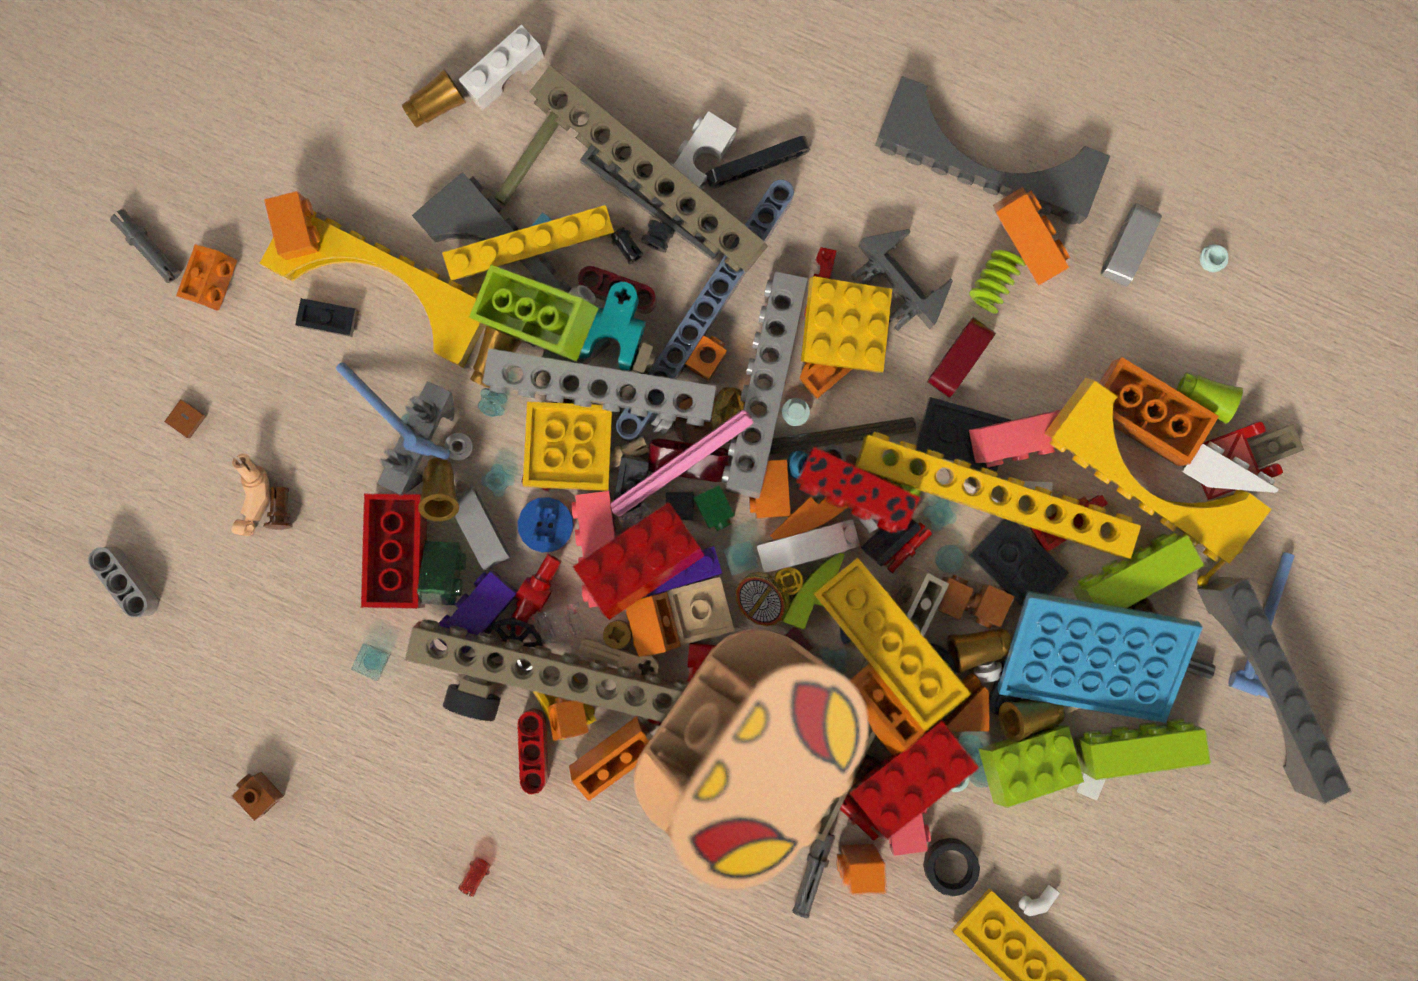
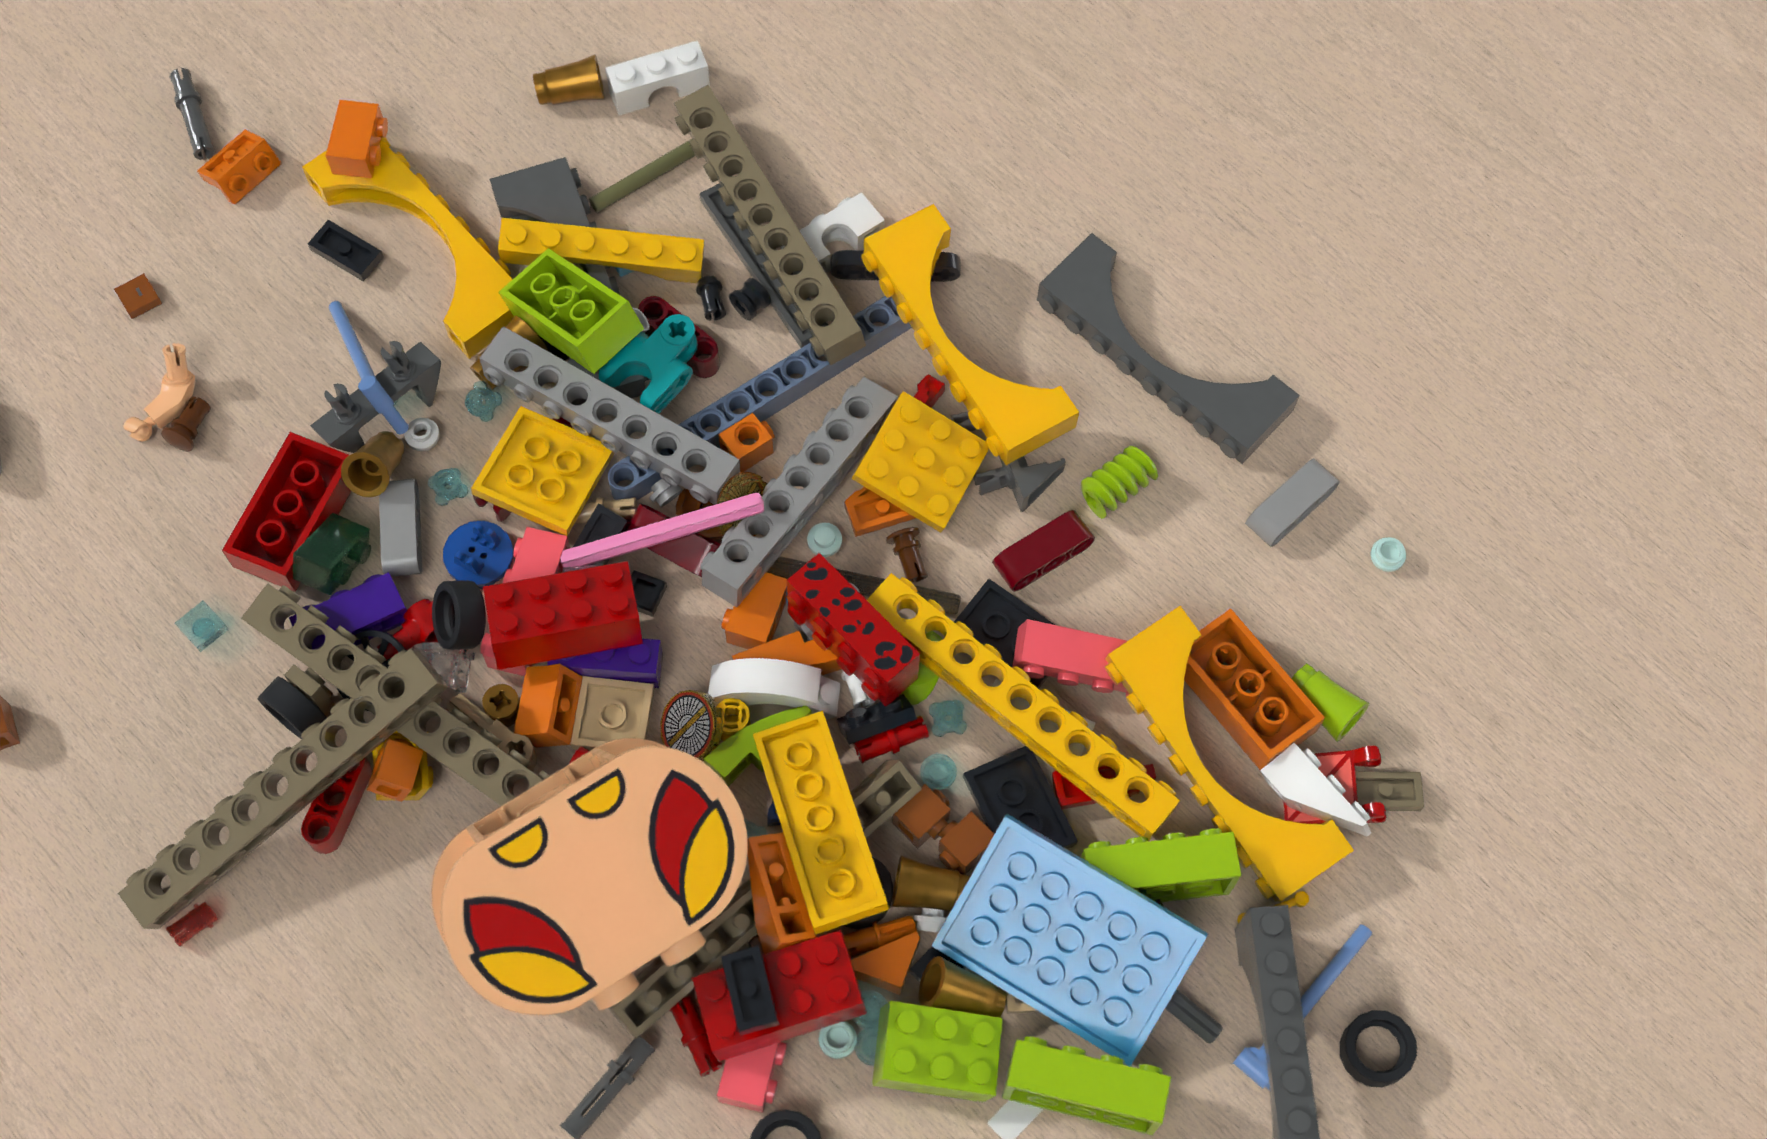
camera: 20 degrees right, 20 degrees down
orange brick [569,716,653,801] -> none
dark tan plate [630,343,656,374] -> none
dark green brick [694,485,735,531] -> none
clear light blue plate [723,540,759,576] -> none
orange brick [836,844,886,894] -> none
orange brick [993,187,1070,286] -> none
none -> dark tan brick [118,649,448,929]
none -> black tyre [432,580,486,650]
none -> black plate [721,945,779,1035]
none -> yellow arch [861,204,1079,465]
none -> reddish brown pin [886,527,928,583]
none -> black tyre [1339,1010,1417,1087]

